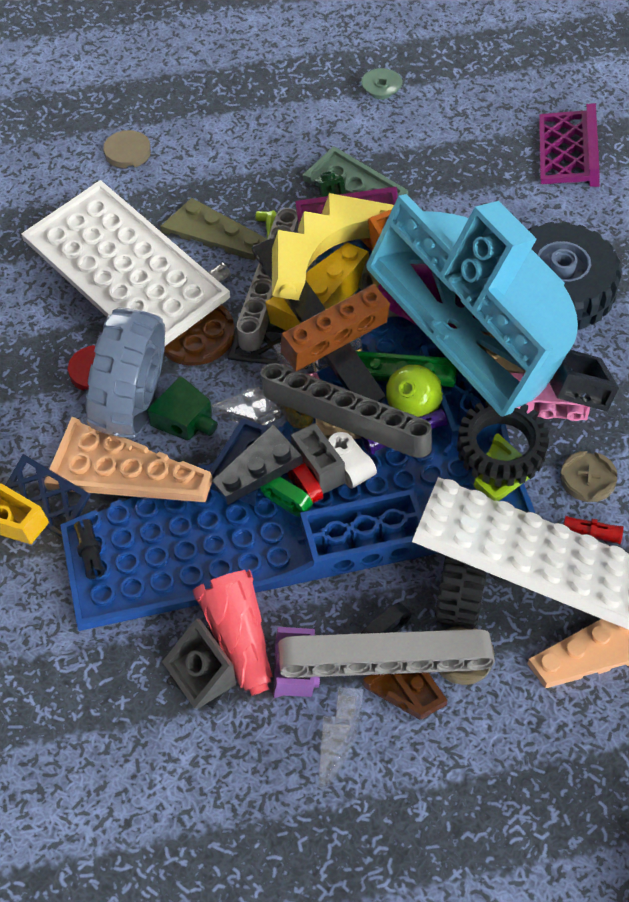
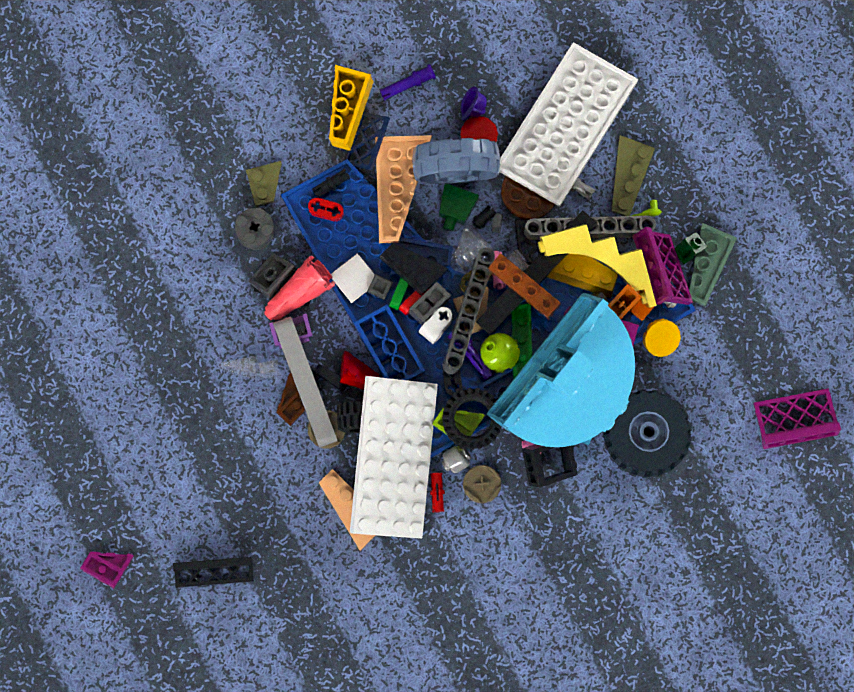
camera: 70 degrees right, 25 degrees up
dark tan tile [103,130,151,169] -> none
sand green piece [361,68,403,100] -> none
none -> dark grey brick [235,208,275,250]
none -> olive wing [246,161,282,207]
none -> red beam [308,198,344,222]
none -> white sticker [331,253,375,303]
none -> red wing [340,351,380,390]
none -> dark grey tile [367,274,393,300]
none -> light grey head [441,445,471,474]
none -> black beam [442,360,462,397]
none -> dark purple piece [461,86,487,121]
none -> black pin [472,205,496,229]
none -> dark grey tile [492,213,503,233]

